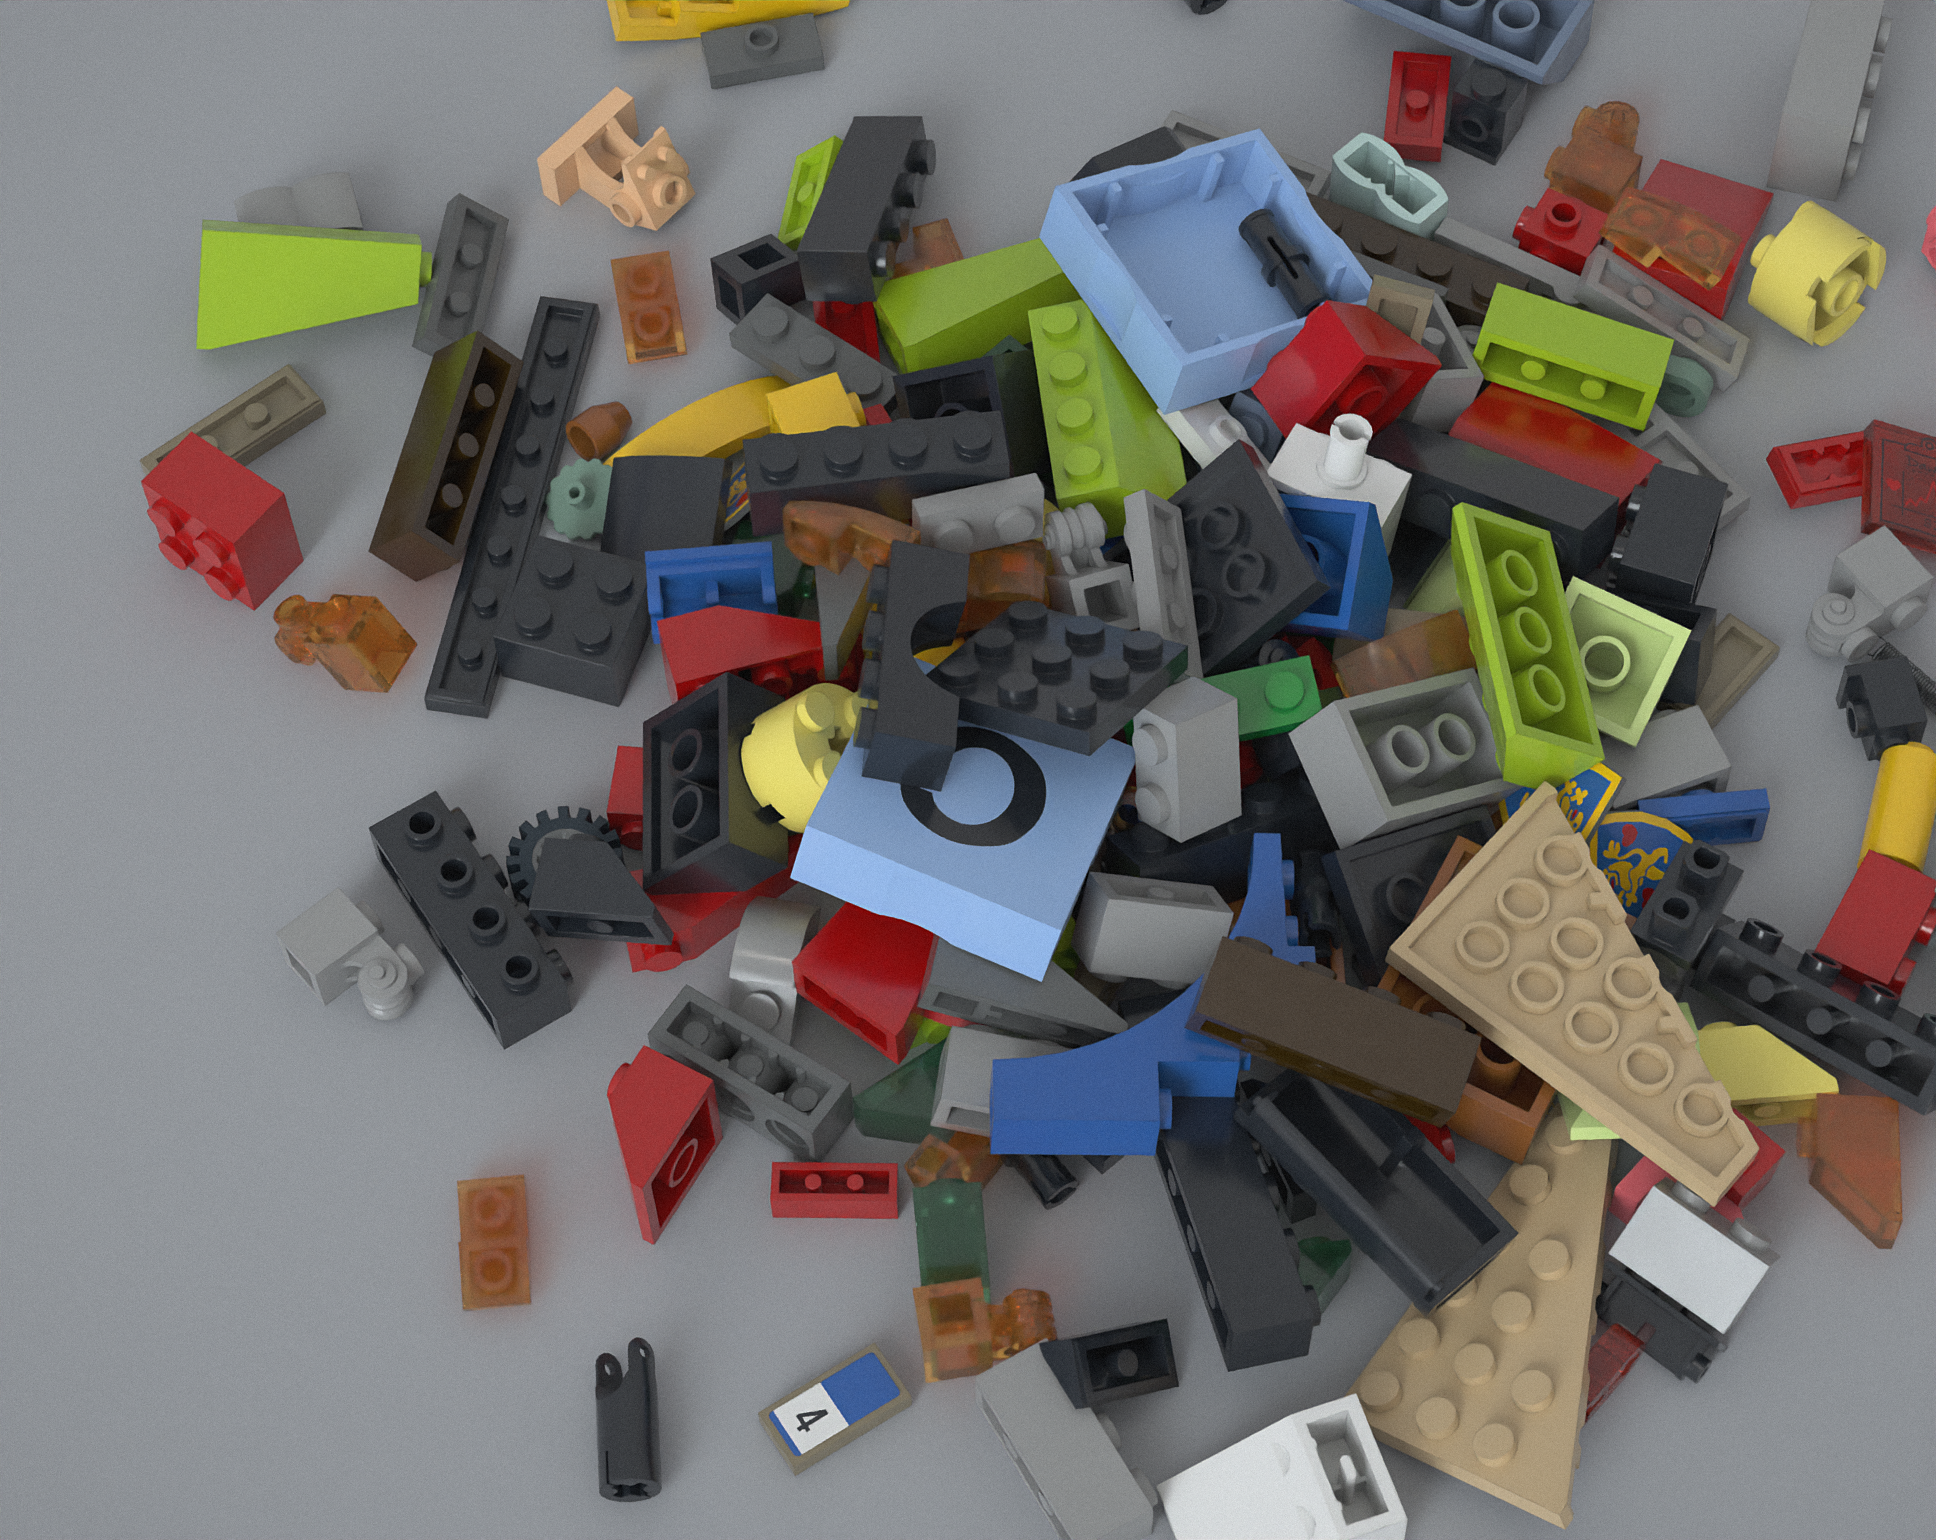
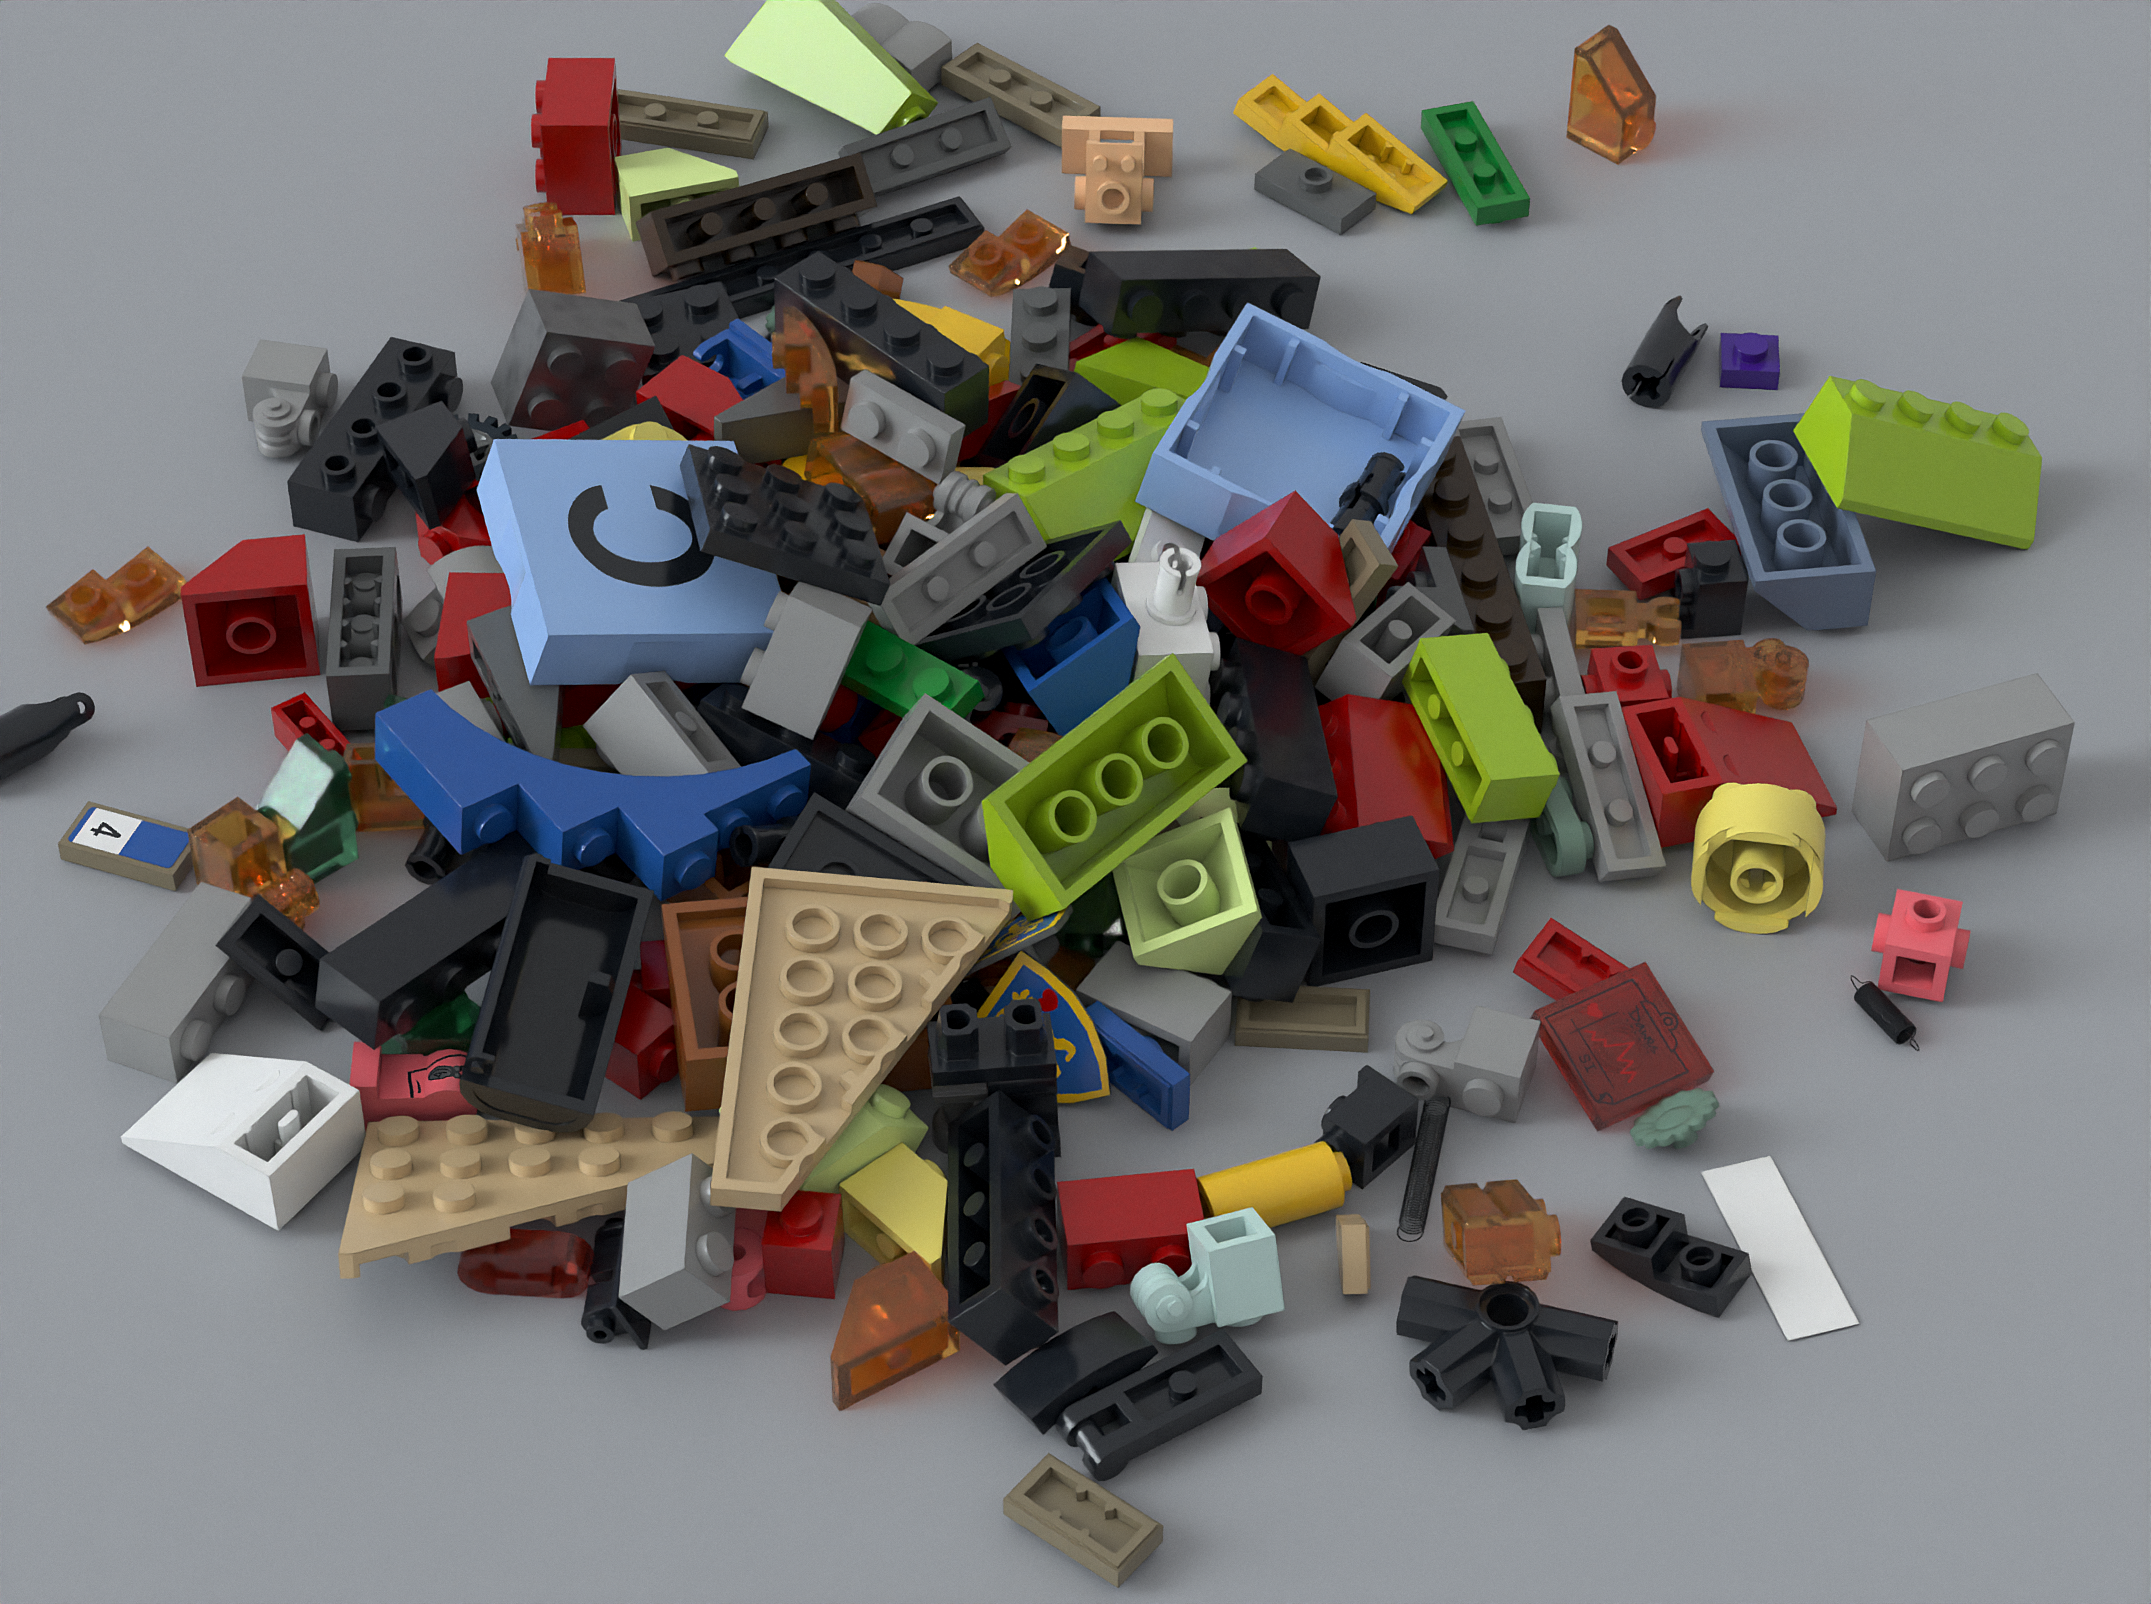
camera: 50 degrees right, 15 degrees down
black arch [853,539,970,792] -> none
dark brown brick [1184,936,1482,1128] -> none
clear orange slope [1598,187,1743,290] -> none
none -> coral leg [349,1042,478,1131]
none -> flat silver brick [490,289,656,431]
none -> yellowish green slope [613,147,739,242]
none -> dark tan plate [941,43,1101,148]
none -> clear orange plate [1573,589,1681,649]

